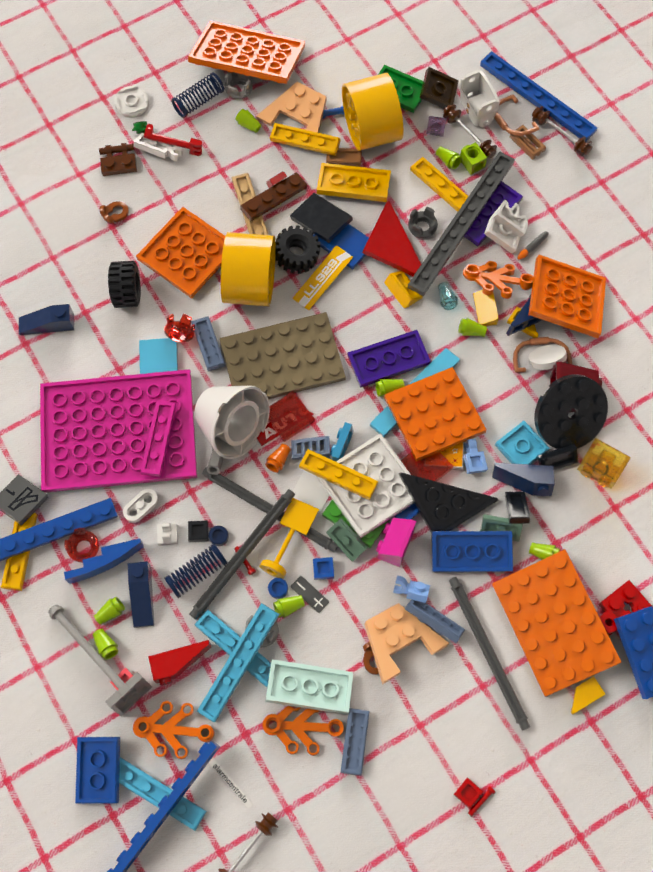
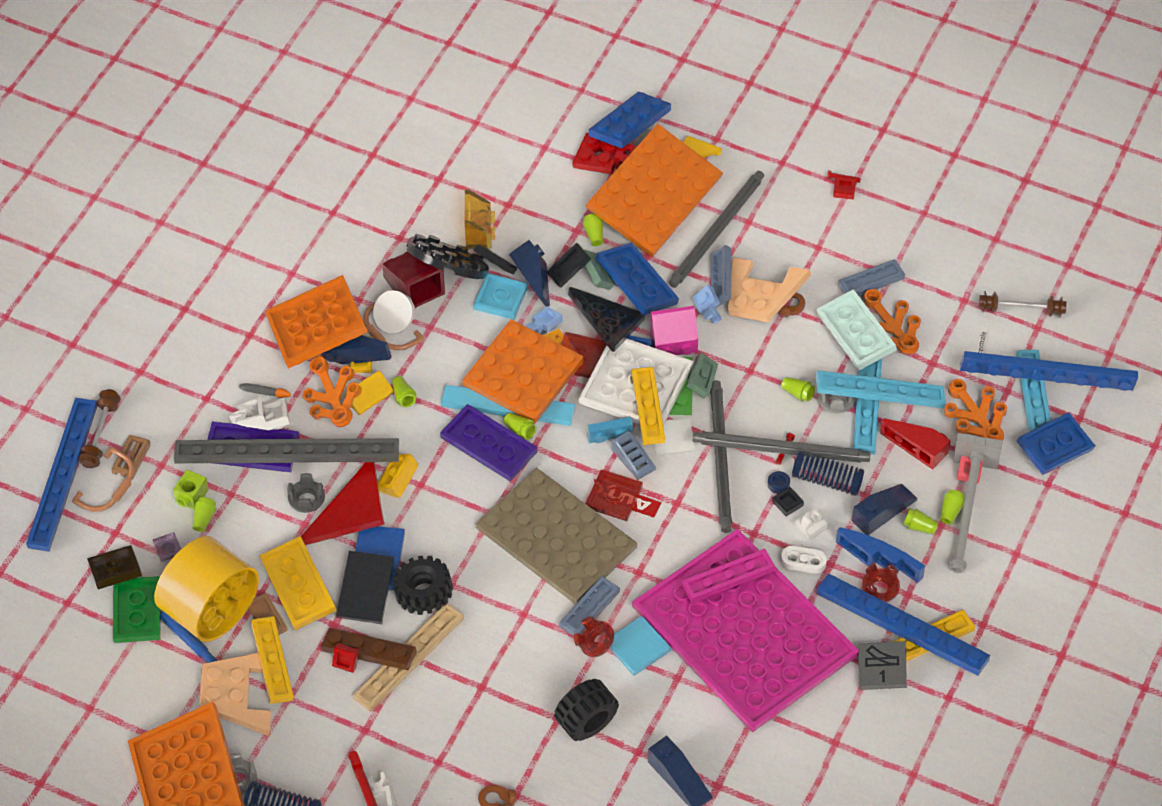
camera: 125 degrees left, 15 degrees down
orange plate [136,207,225,298] -> none
white cone [194,386,270,459] -> none
light grey bar [207,447,224,475] -> none
yellow wheel [221,232,276,307] -> none
lime cone [235,109,262,133] -> none
yellow piece [259,498,319,579] -> none
orange cone [265,444,291,473] -> none
blue tile [268,578,288,599] -> none
dark grey sticker [291,576,329,613] -> none
yellow sticker [293,246,353,310] -> none
blue plate [313,557,334,580] -> none
yellow tile [410,157,468,212] -> none
clear light blue cone [438,282,458,310] -> none
reddish brown axle [443,104,497,159] -> none
white piece [460,70,500,127] -> none

